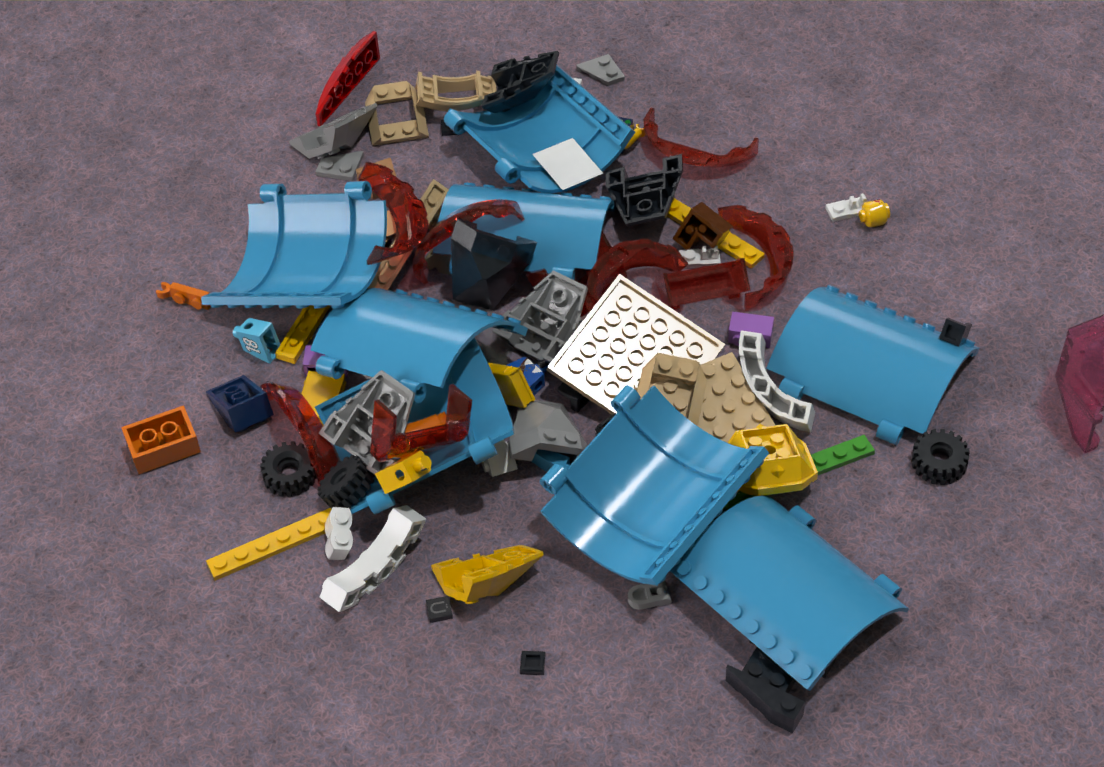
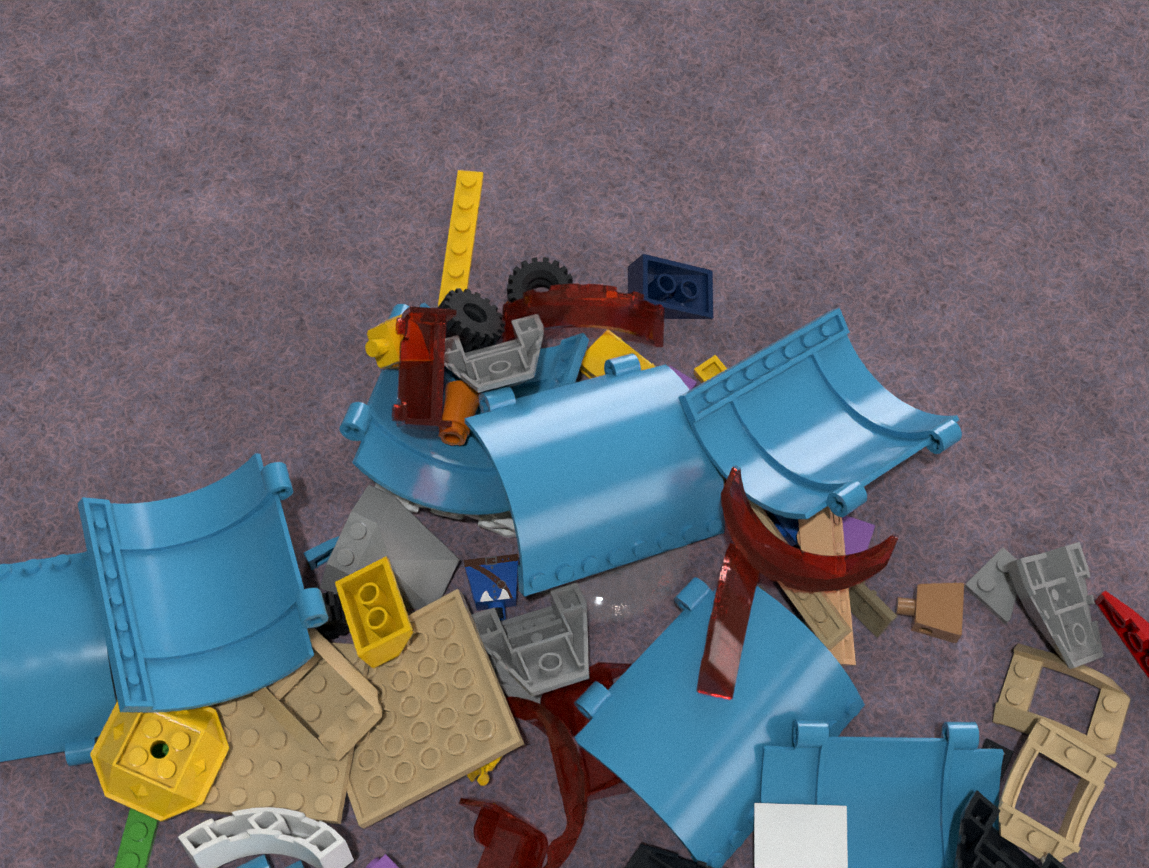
camera: 120 degrees right, 15 degrees up
orange brick [121,405,201,475] -> none
orange plate [156,282,211,310] -> none
medium azure torso [233,318,280,364] -> none
white brick [320,505,426,612] -> none
white brick [325,507,353,560] -> none
black tile [426,596,453,623] -> none
yellow wedge [431,545,544,604] -> none
black wedge [451,218,537,311] -> none
yellow piece [488,363,536,408] -> none
black tile [520,651,546,675] -> none
none -> yellow slope [335,556,413,668]

